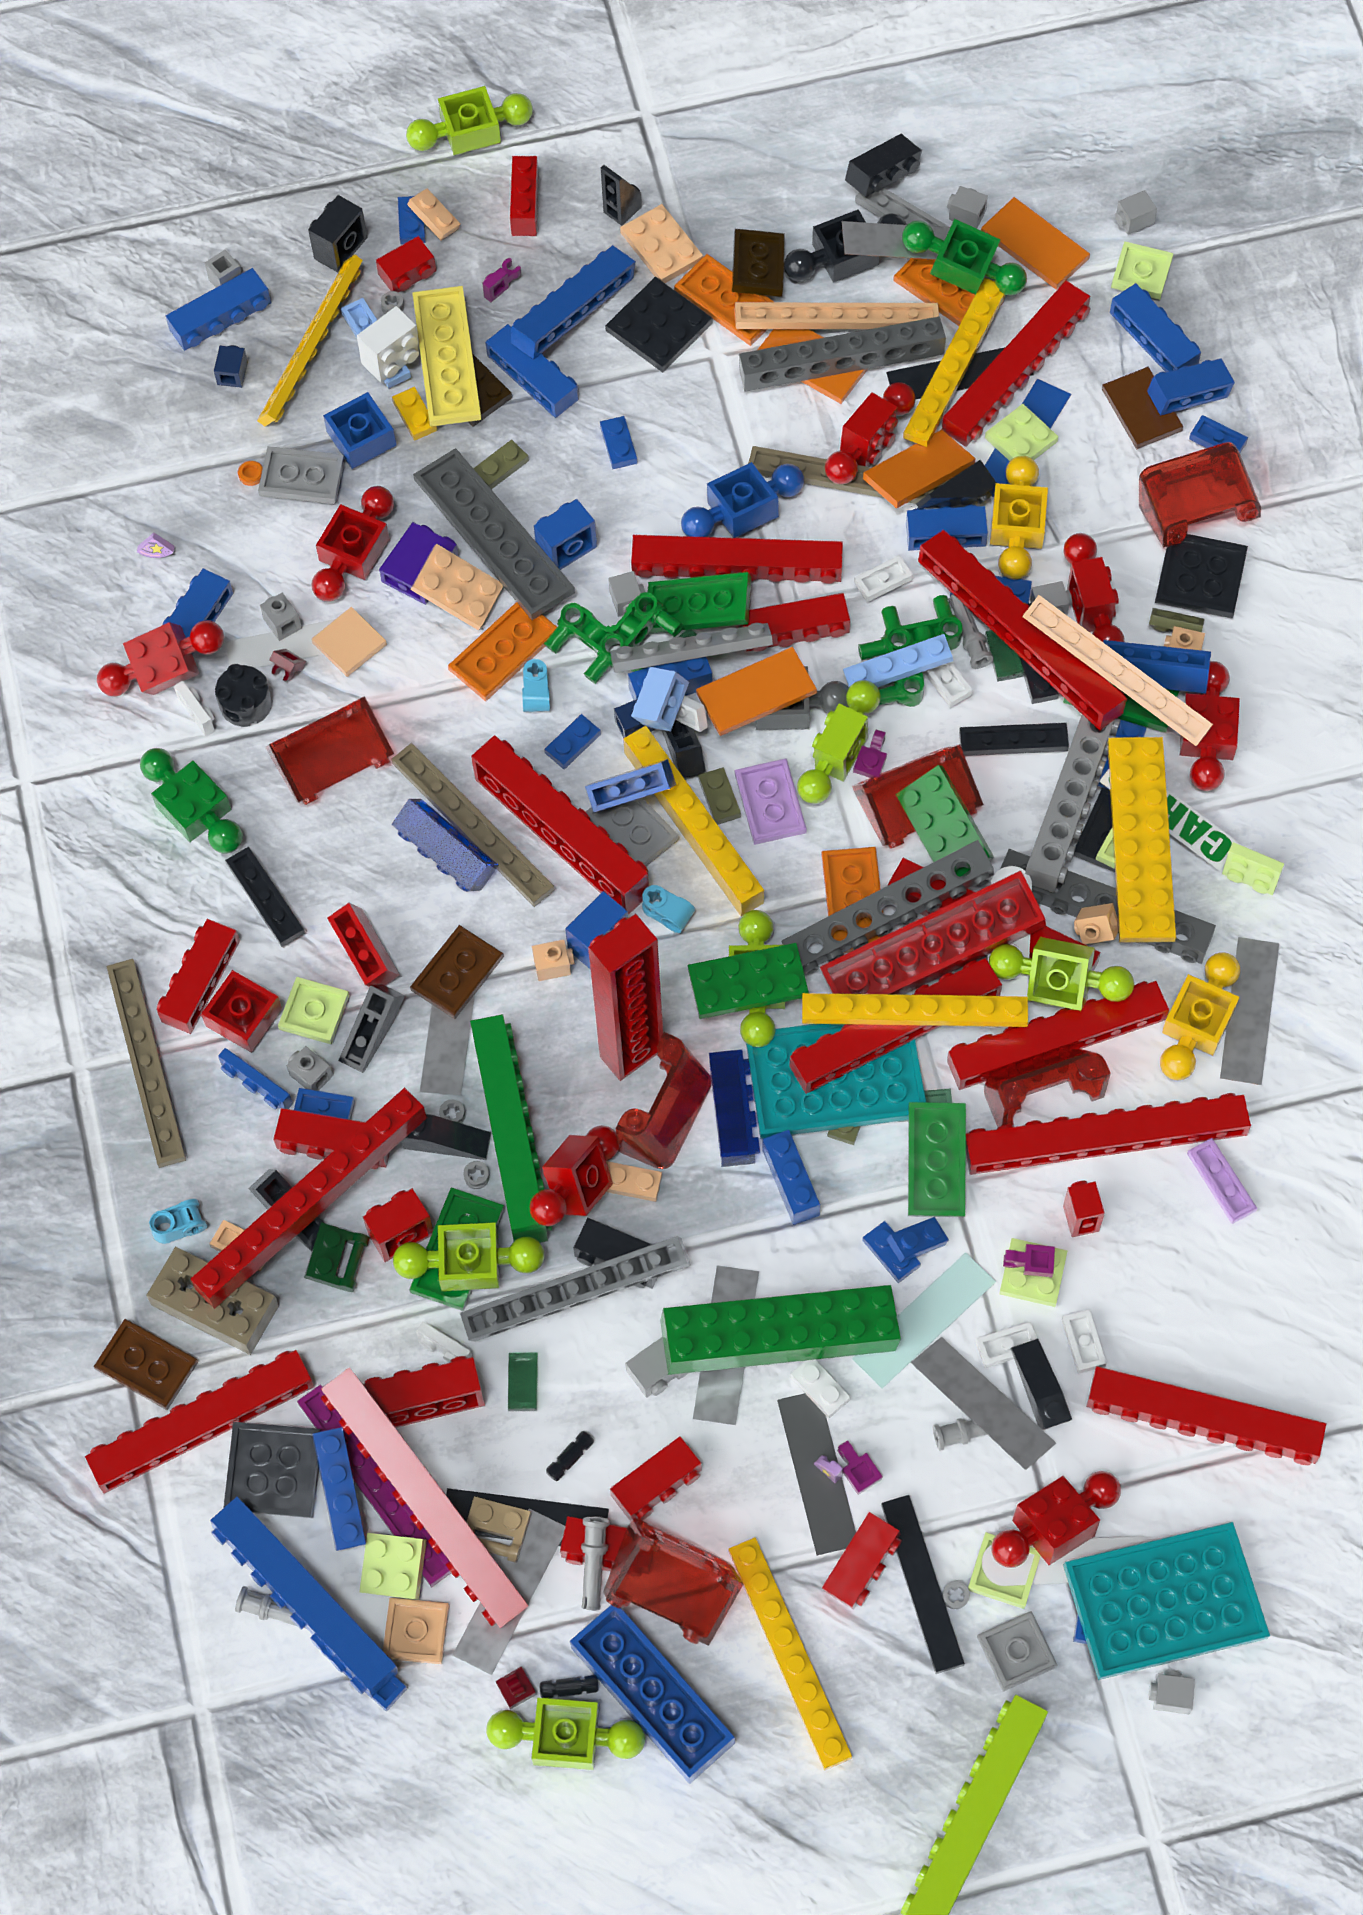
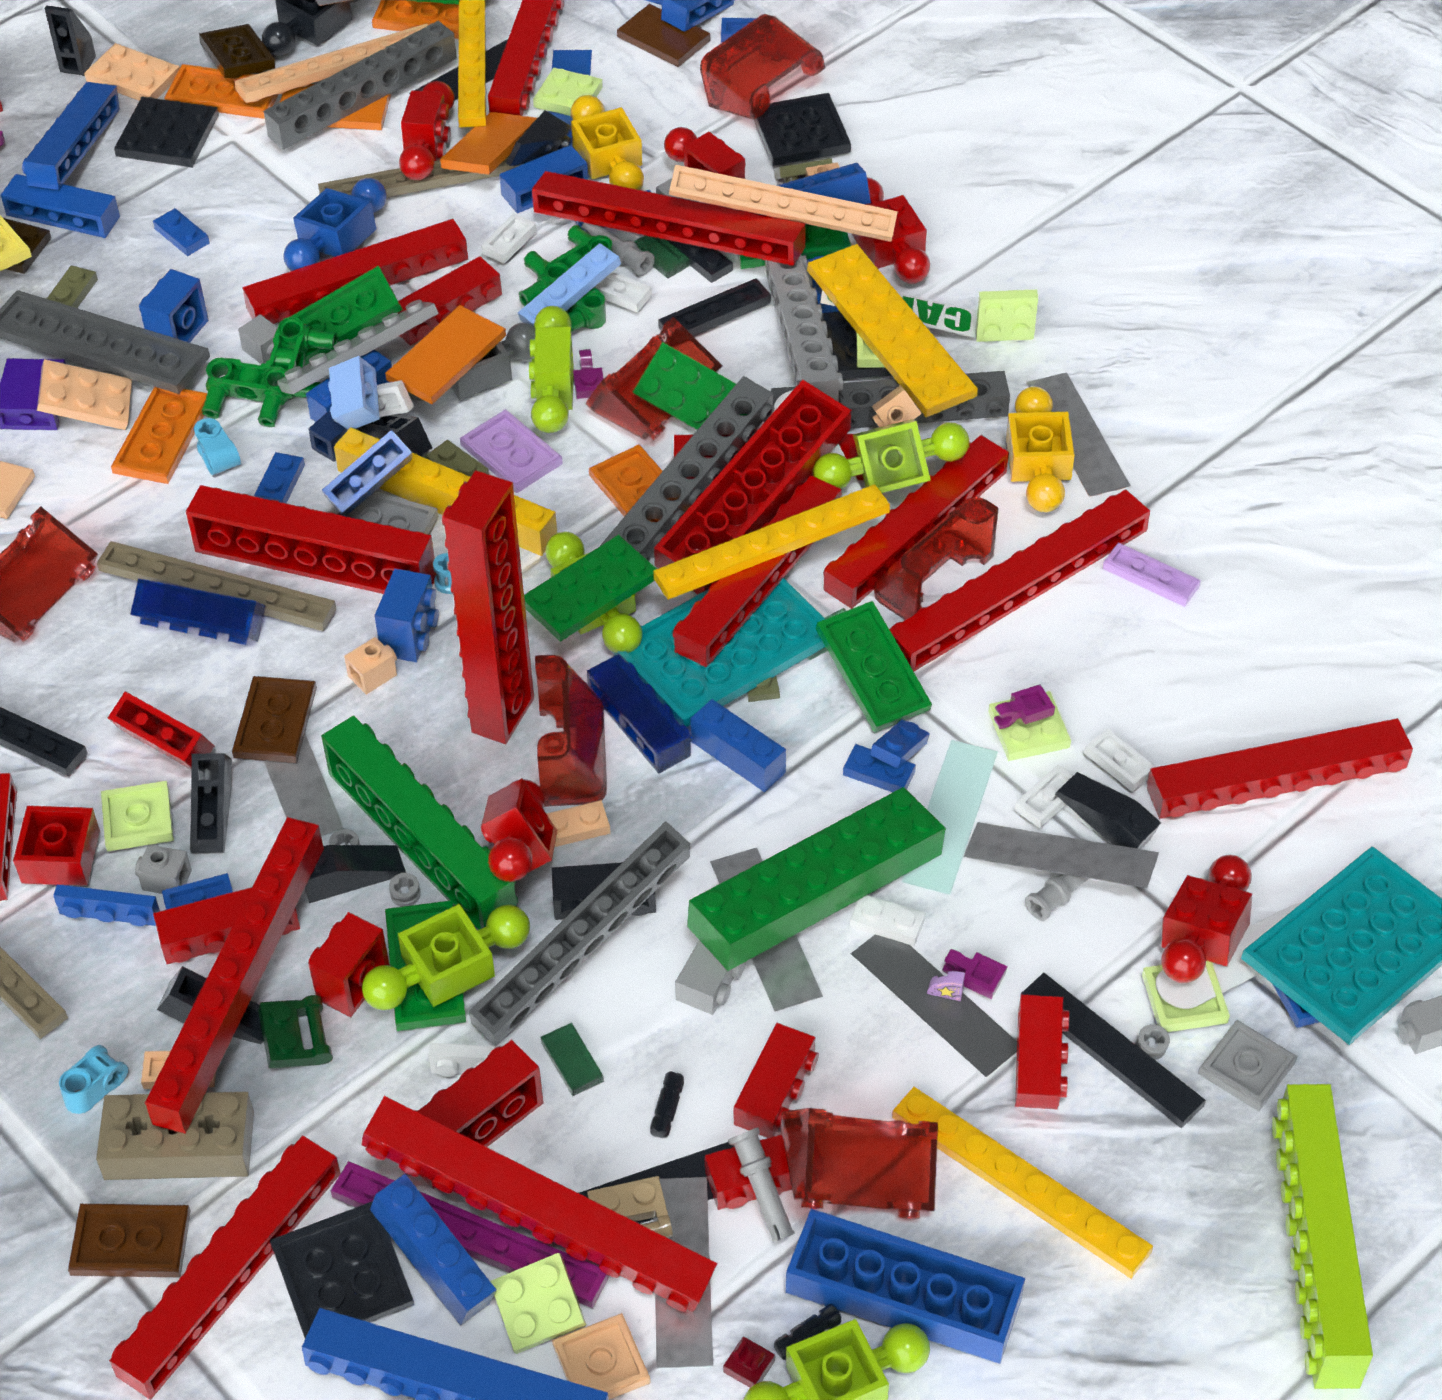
camera: 30 degrees left, 15 degrees down
red brick [1063,1180,1105,1238] -> none

